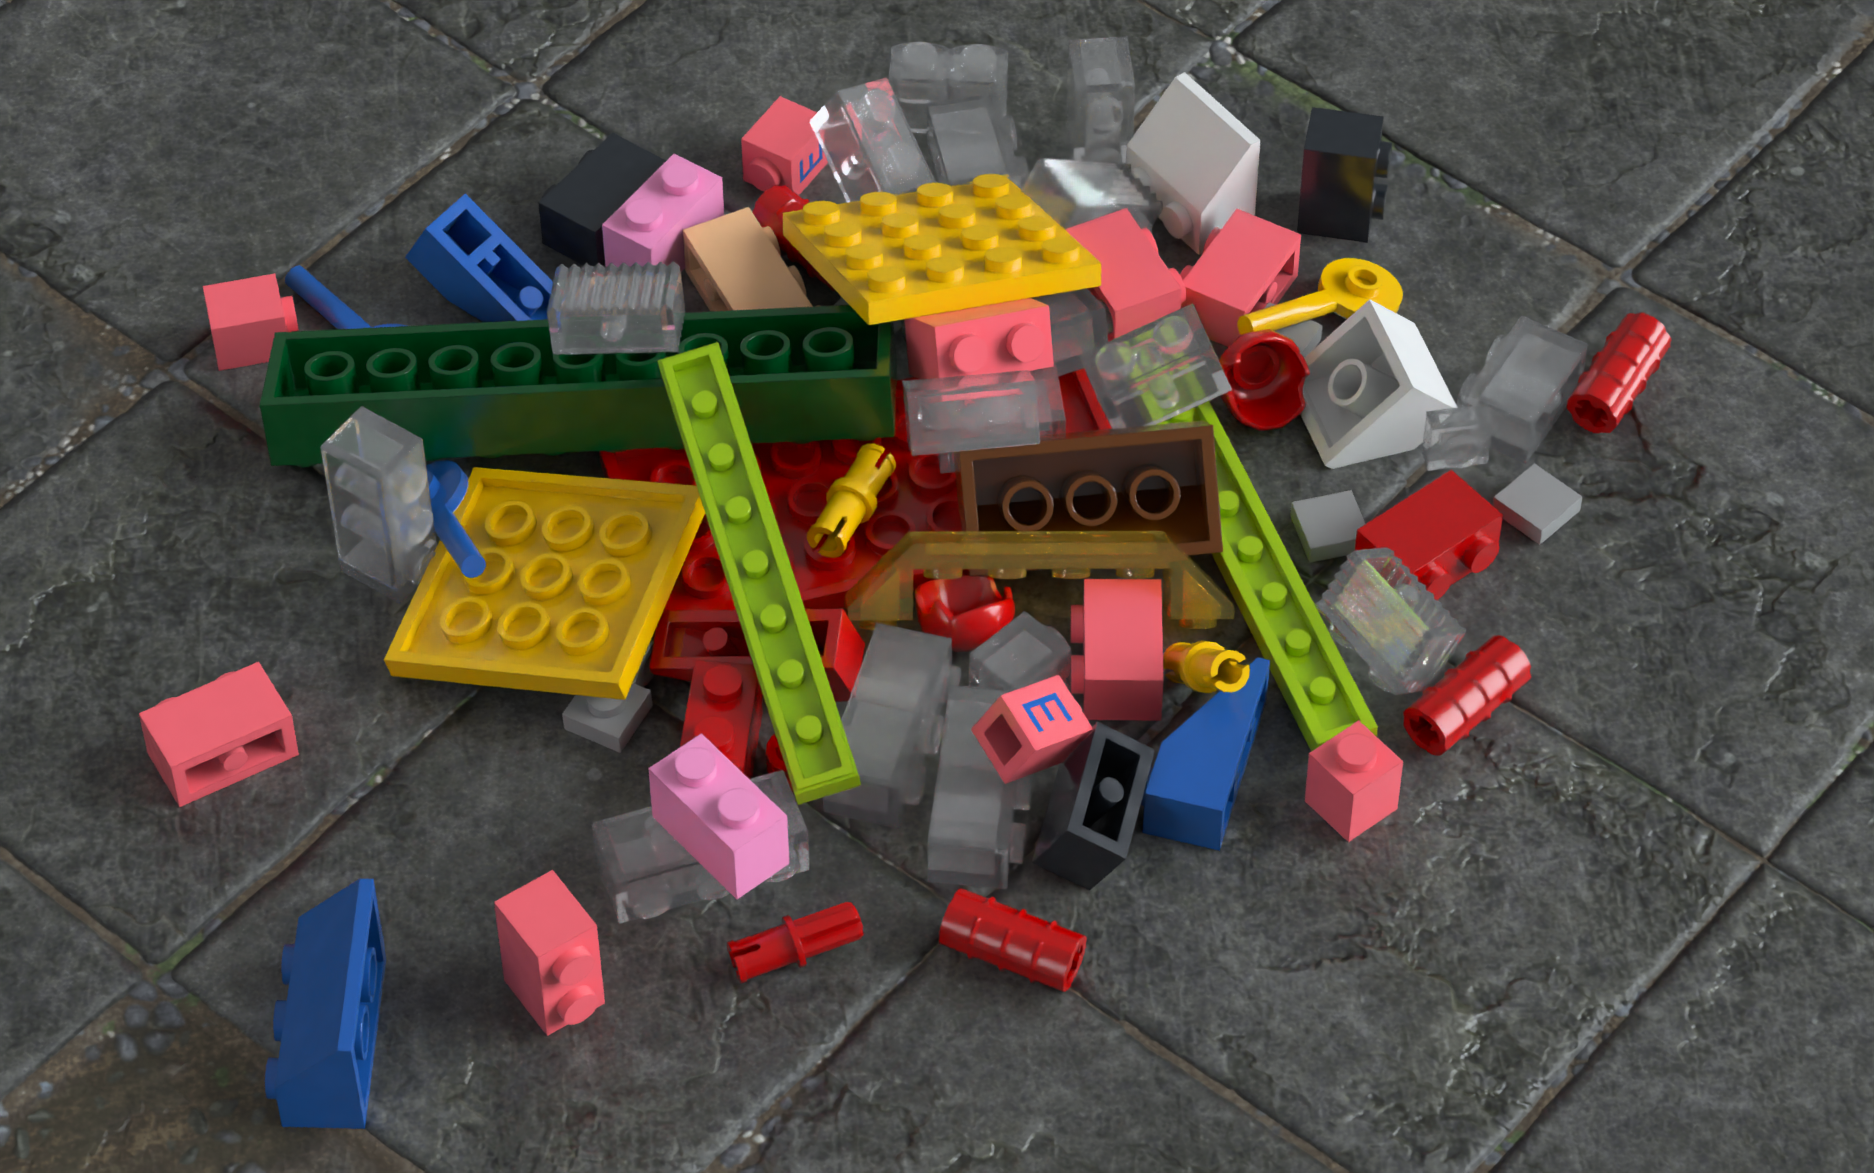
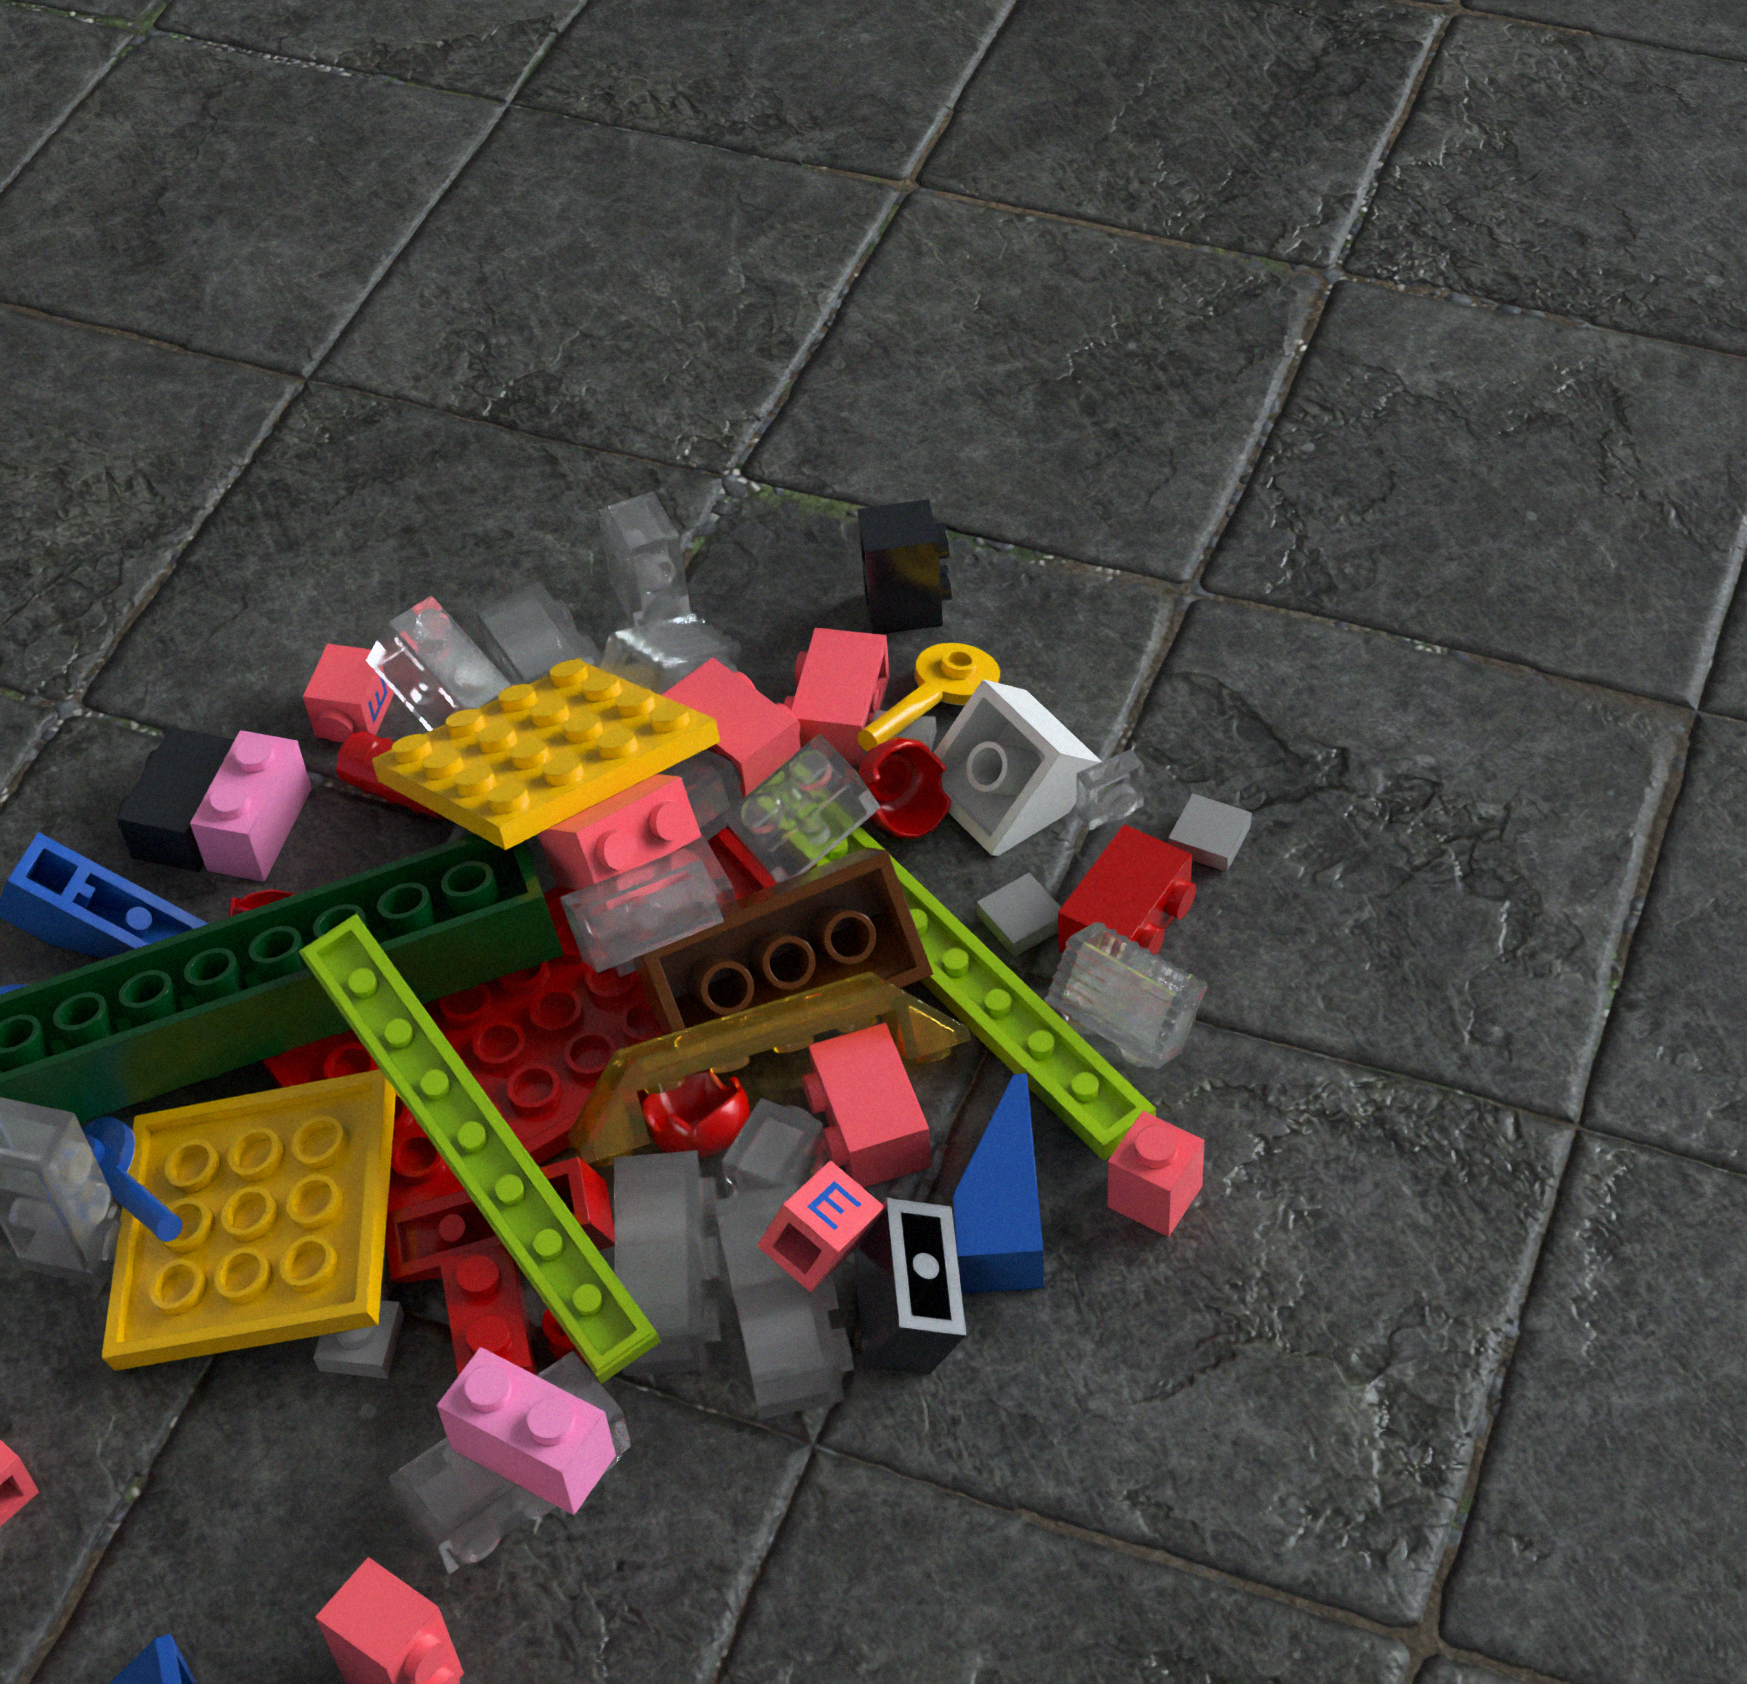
camera: 15 degrees left, 0 degrees up
clear brick [547,261,685,355] -> none
light nougat brick [683,207,820,311] -> none
red axle [726,902,864,984] -> none
yellow pin [807,444,896,558] -> none
clear brick [889,41,1009,135] -> none
red axle [939,888,1087,992] -> none
white slope [1124,72,1260,255] -> none
yellow pin [1163,641,1250,693] -> none
red axle [1403,635,1531,756] -> none
clear brick [1457,316,1588,464] -> none
red axle [1567,312,1671,434] -> none

